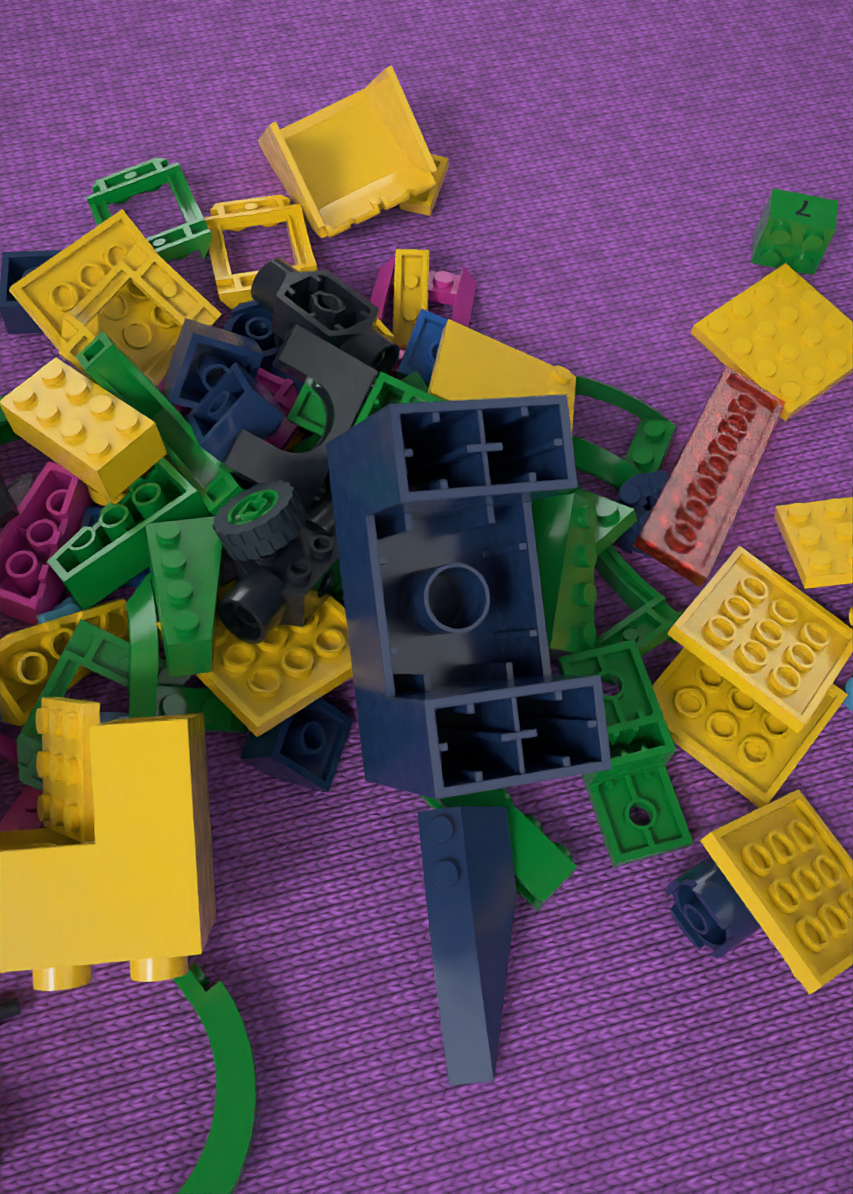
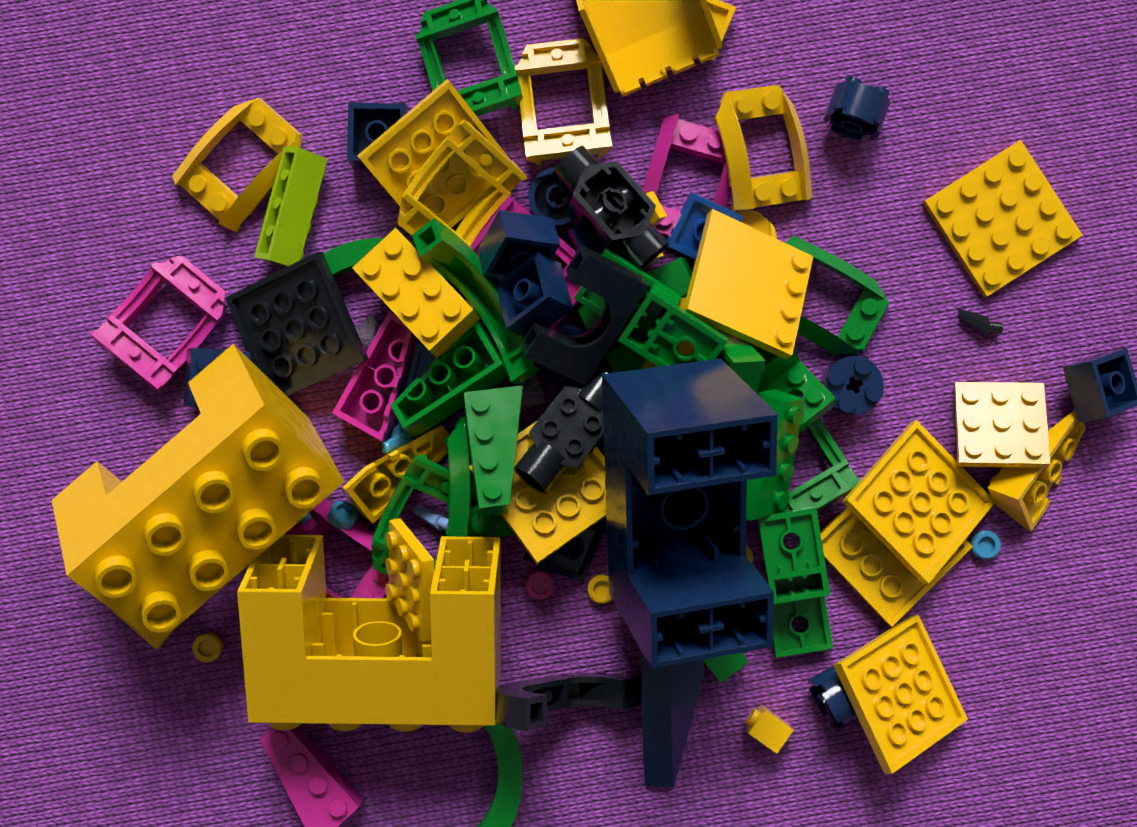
camera: 15 degrees right, 25 degrees up
black wheel [212,480,308,561] -> none
yellow tile [392,249,429,350] -> none
clear red plate [633,366,786,587] -> none
green brick [750,188,838,275] -> none
none -> black arch [496,673,641,731]
none -> dark pink tile [526,570,554,600]
none -> yellow tile [588,574,612,604]
none -> yellow wedge [713,85,813,210]
none -> yellow brick [745,705,794,754]
none -> dark blue brick [823,76,890,140]
none -> black bar [958,309,1003,338]

